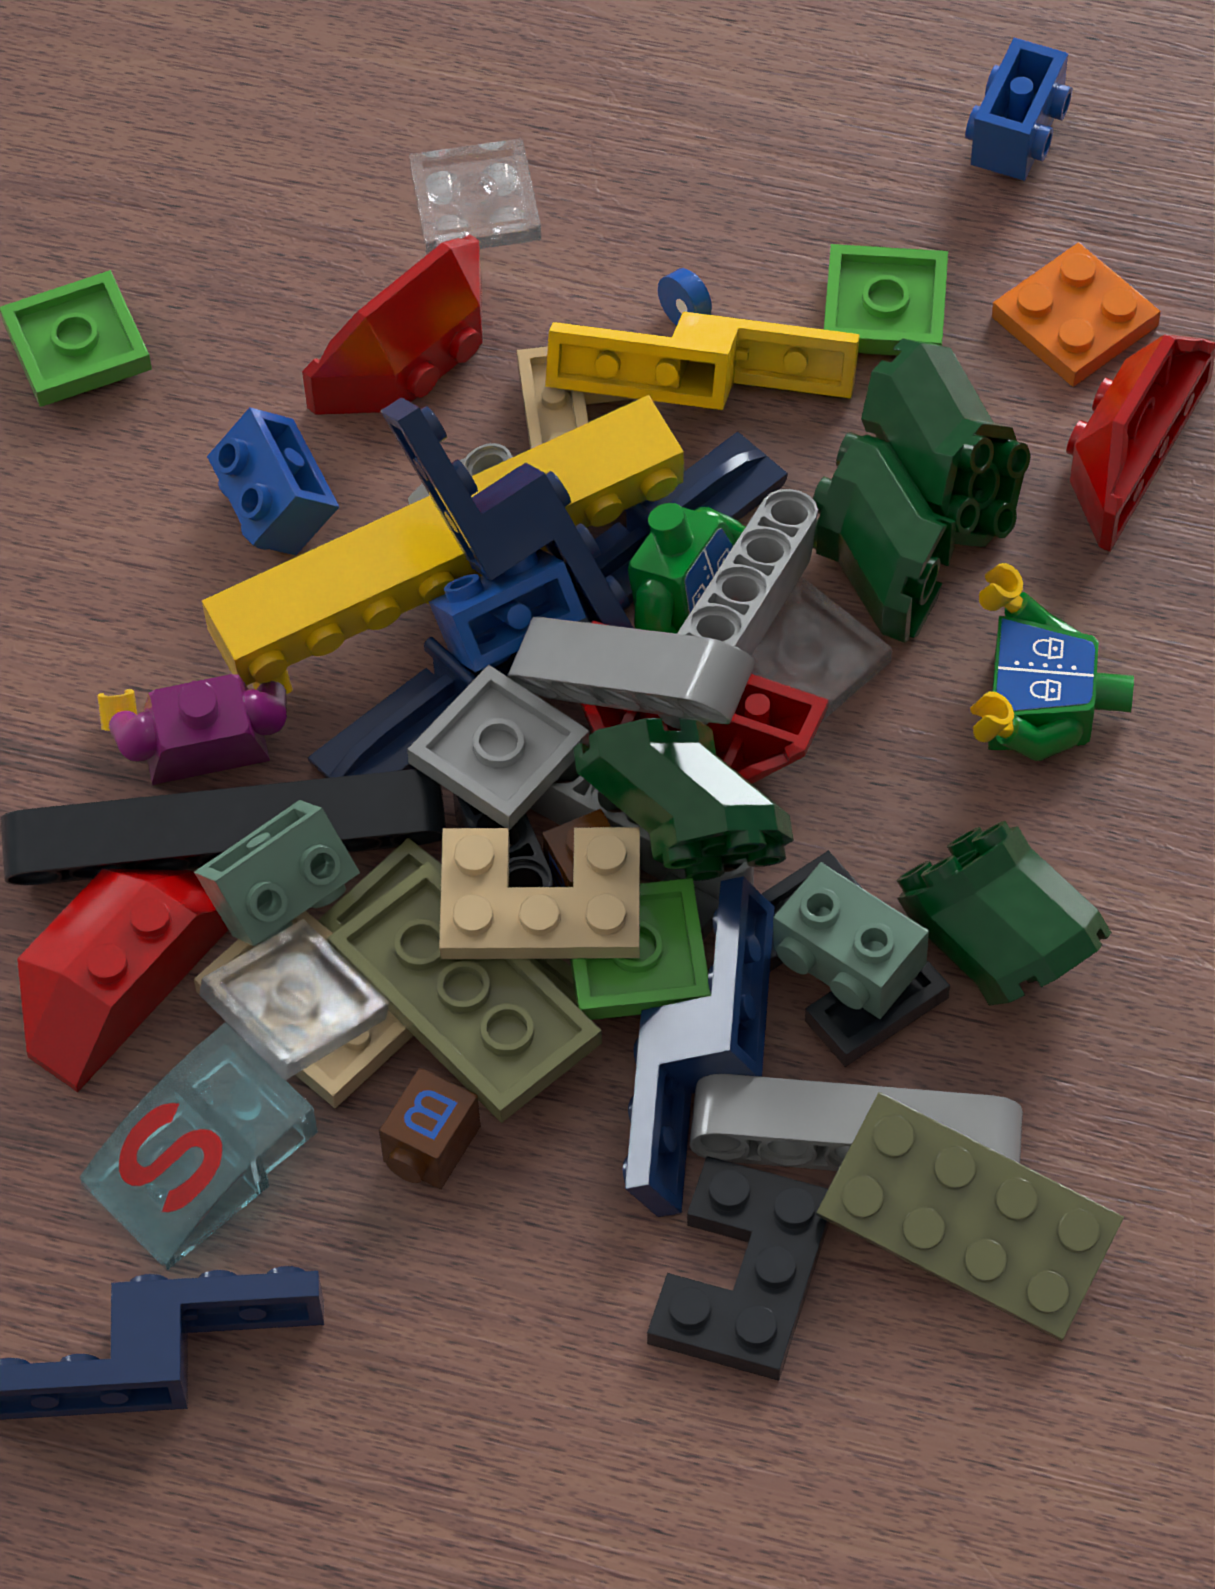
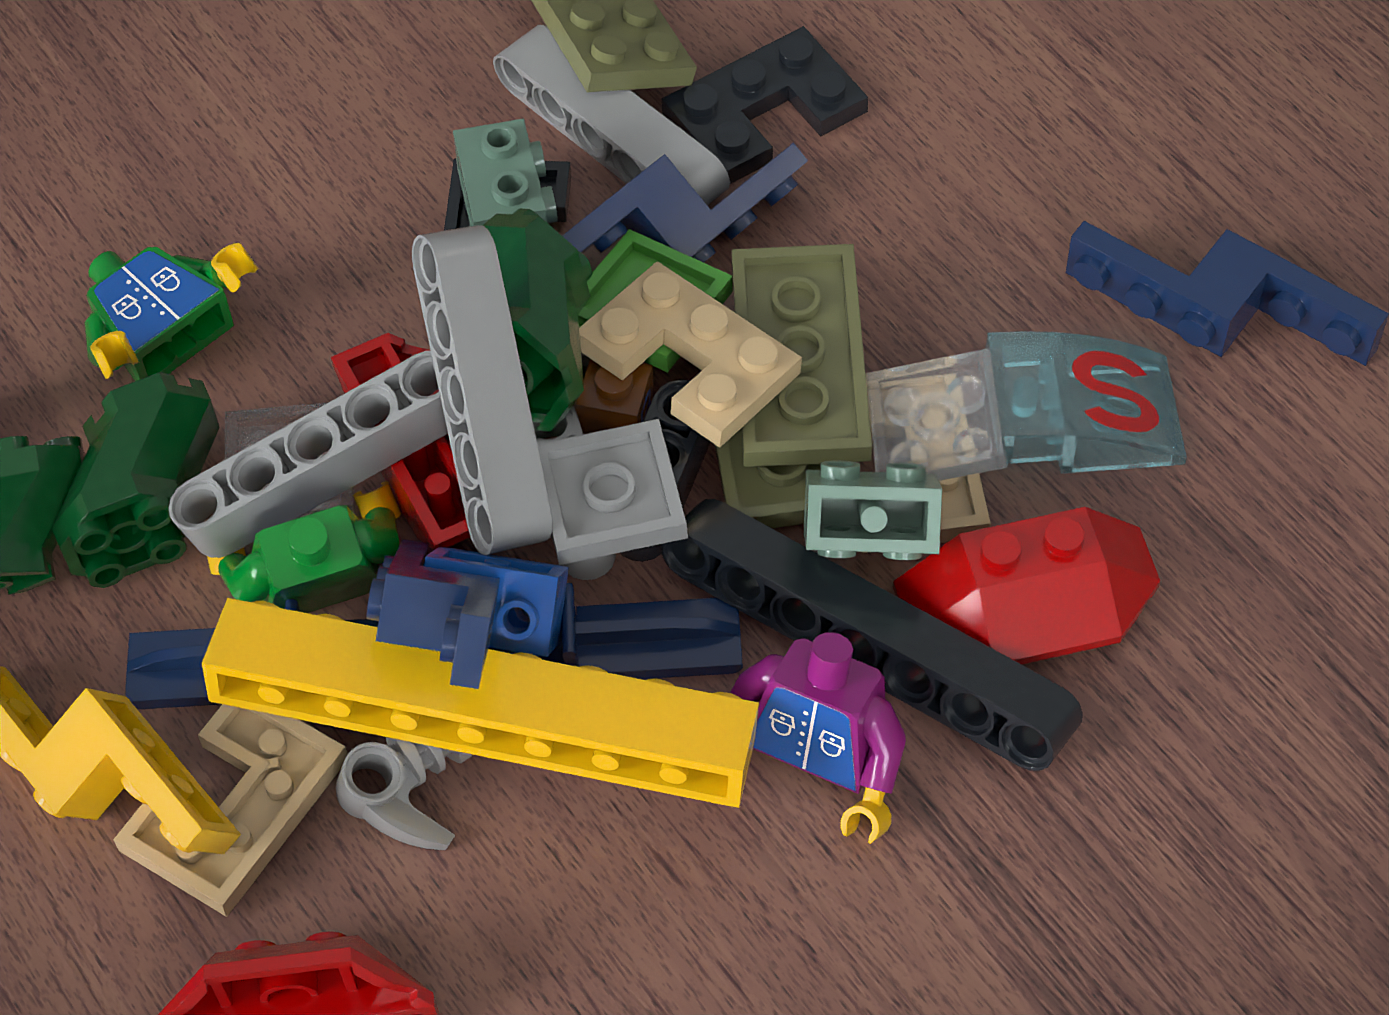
camera: 140 degrees left, 0 degrees up
blue brick [207,407,339,555] -> none
reddish brown brick [379,1067,481,1189] -> none
blue tile [658,268,712,326] -> none
dark green brick [896,821,1112,1006] -> none

